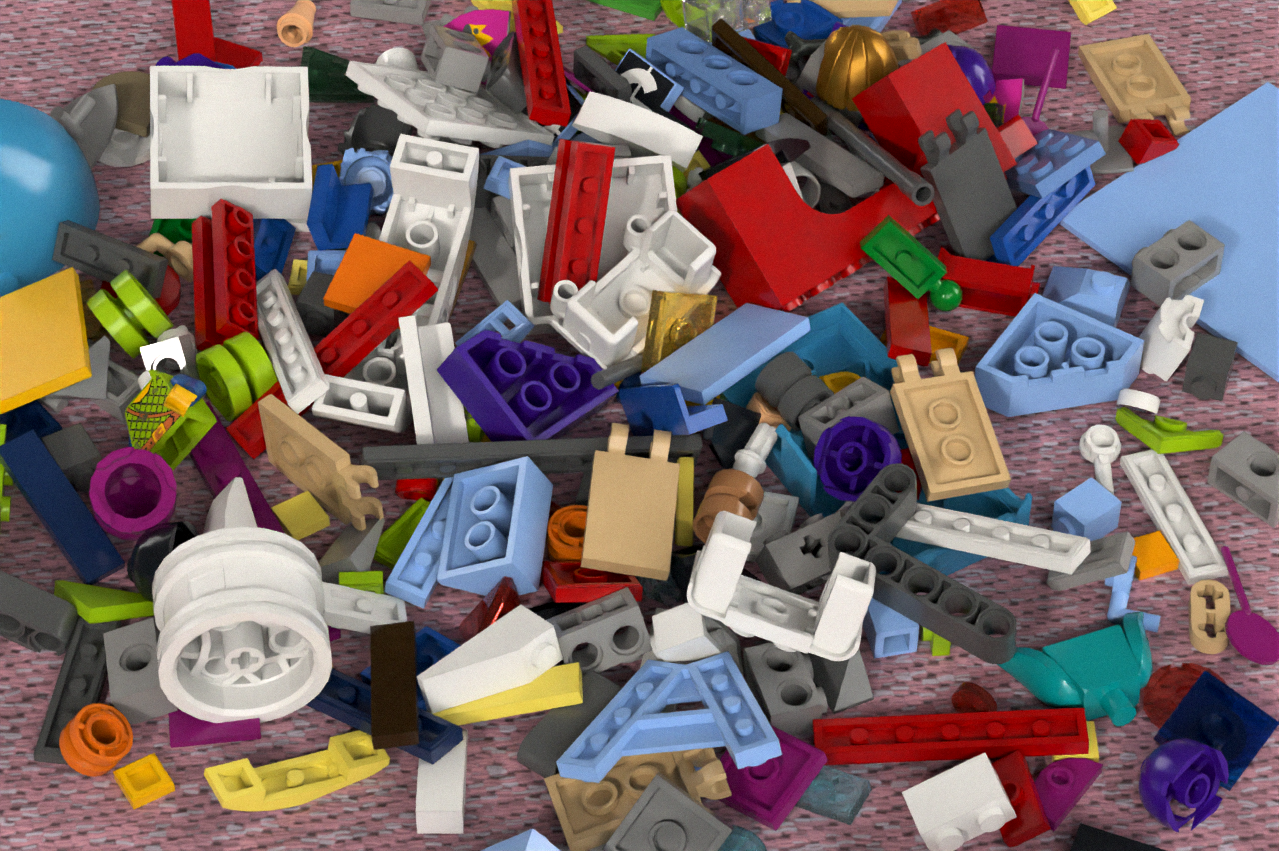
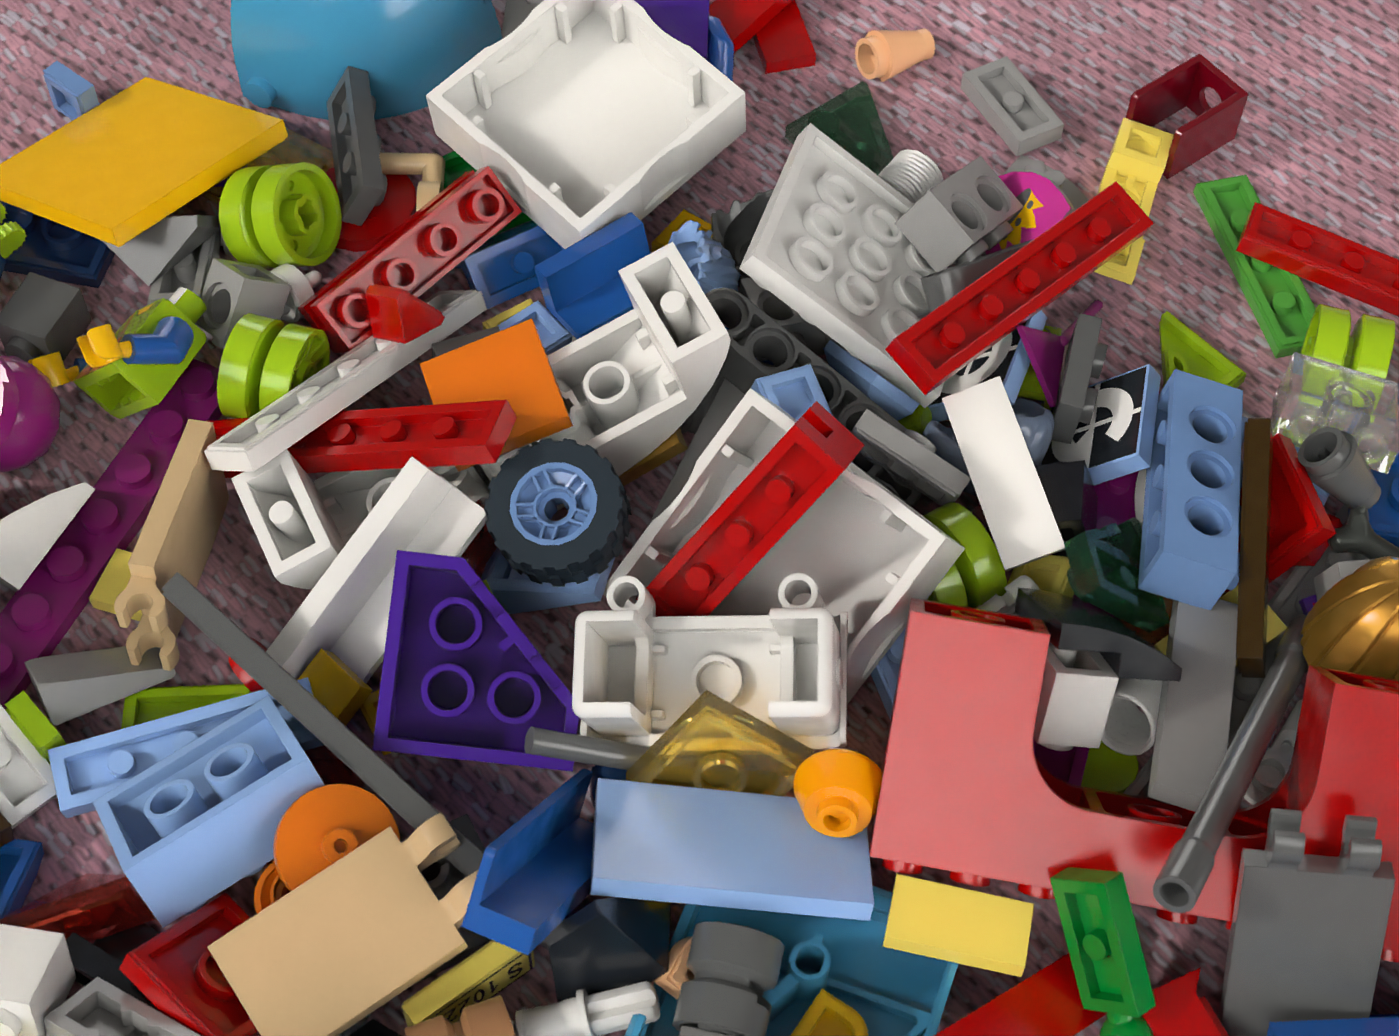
camera: 50 degrees right, 10 degrees up
none -> orange piece [273,784,400,892]
none -> red slope [366,284,445,344]
none -> black wheel [484,438,632,587]
none -> light orange cone [793,748,883,838]
none -> light yellow tile [882,874,1034,977]
none -> dark grey cone [1298,427,1381,510]

